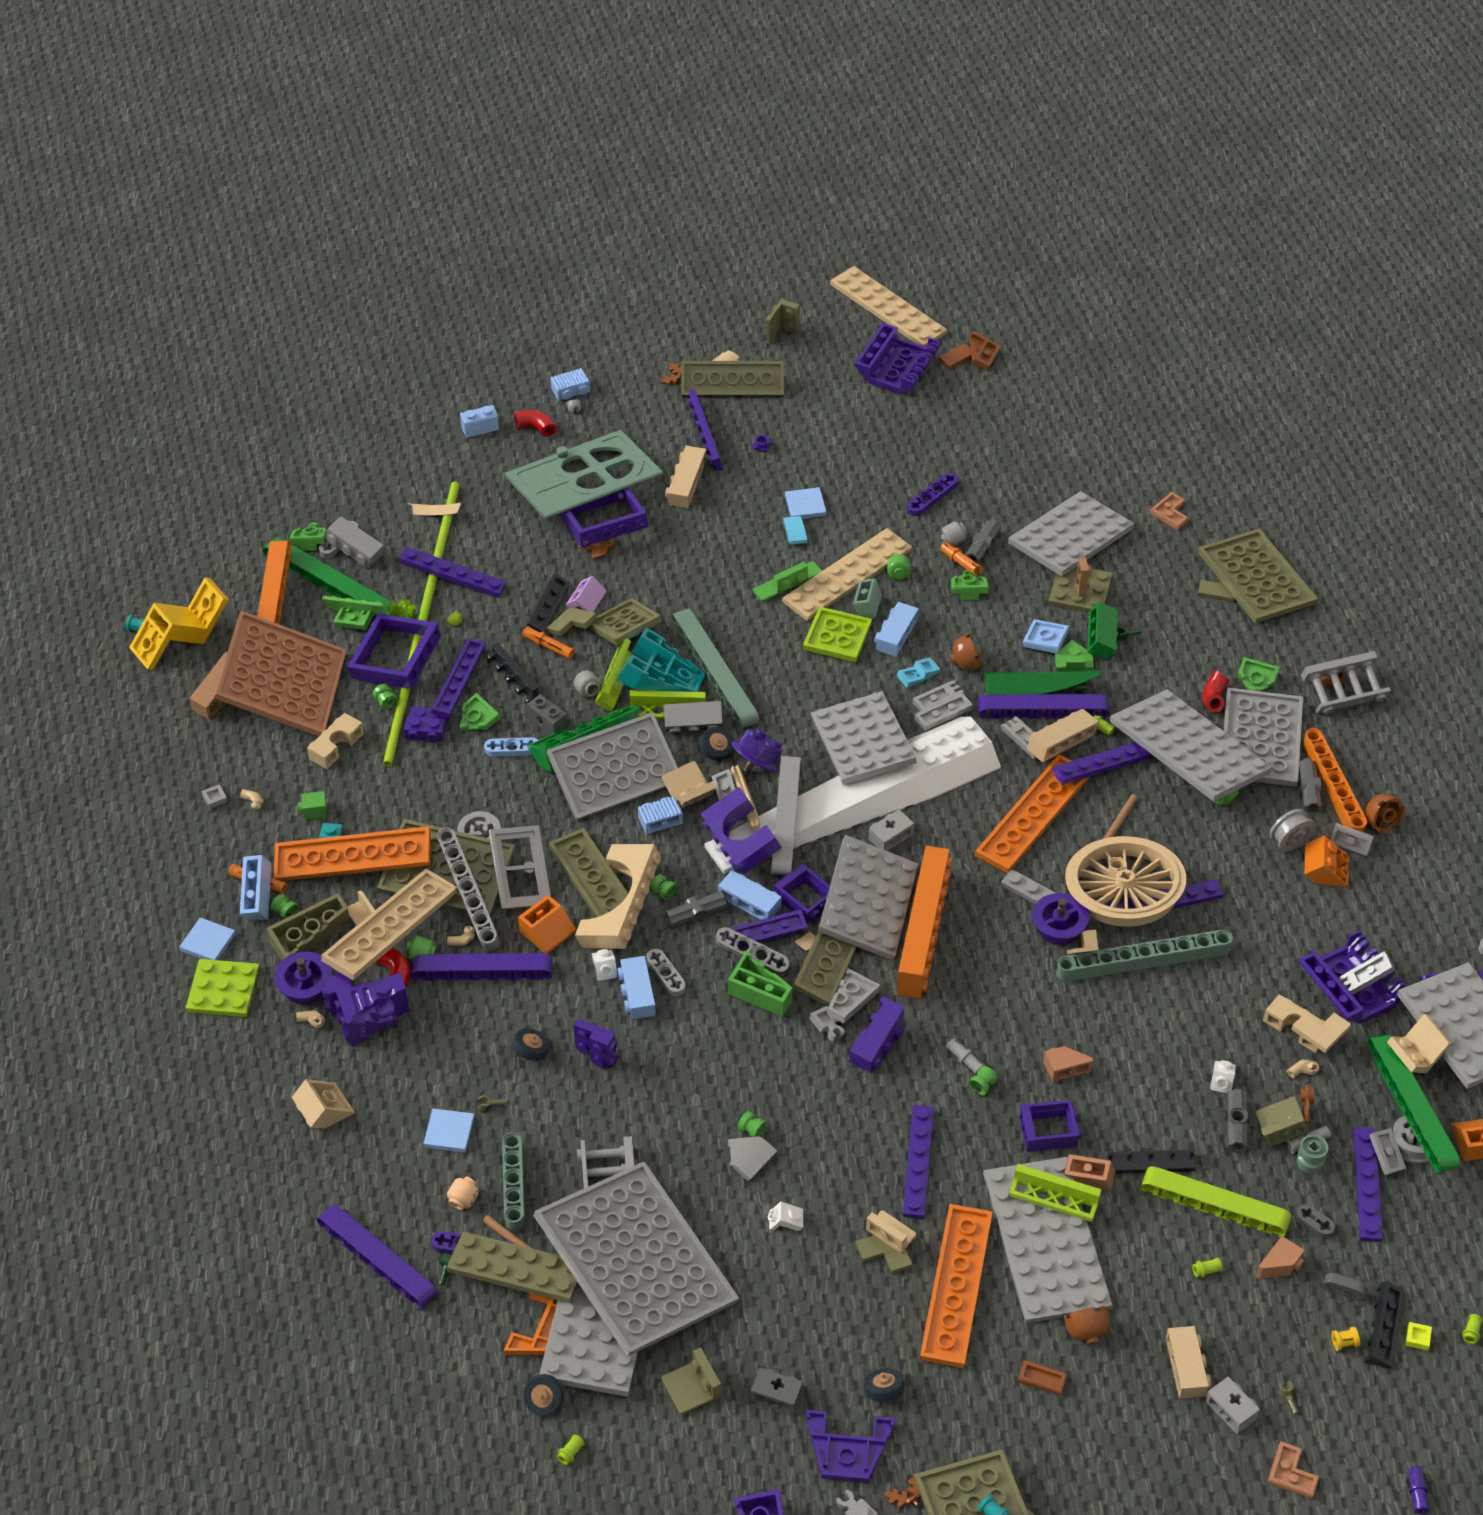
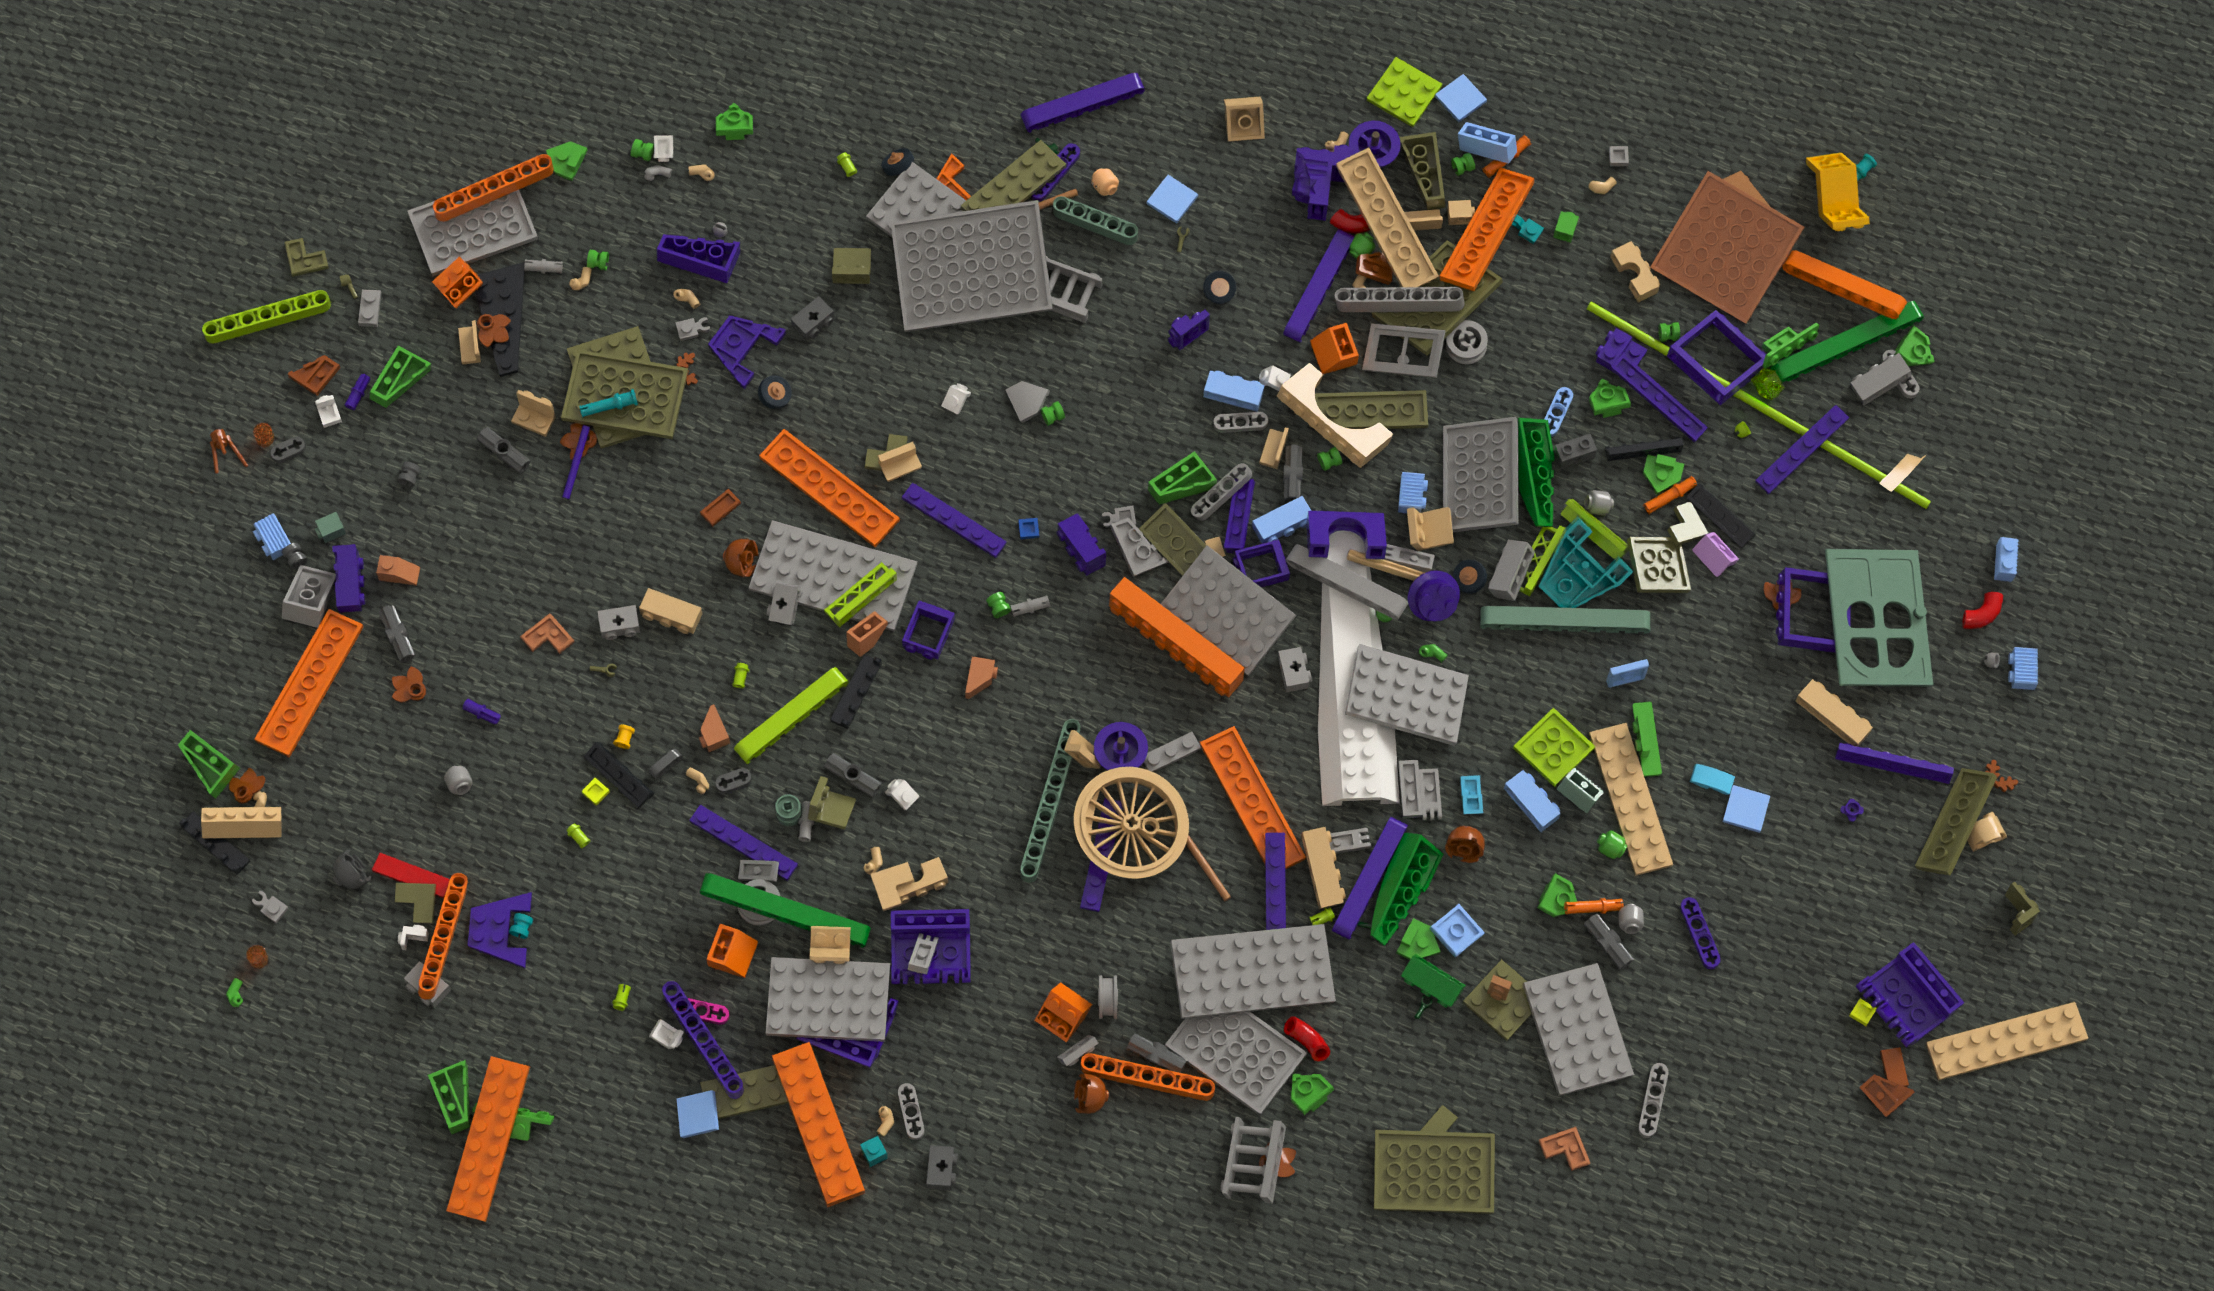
camera: 115 degrees right, 20 degrees up
dark orange plate [1300,1085,1314,1123] -> none
none -> tan arm [686,768,709,794]
none -> light grey brick [767,582,801,625]
none -> blue tile [1018,518,1039,539]
none -> tan panel [1259,427,1289,469]
none -> dark orange wing [1356,252,1393,285]
none -> bright green arm [1419,644,1448,662]
none -> tan brick [1447,200,1475,225]
none -> light blue tile [1606,659,1649,688]
none -> light grey beam [1638,1063,1668,1138]
none -> bright green plate [1643,454,1684,495]
none -> neon yellow plate [1849,998,1877,1026]

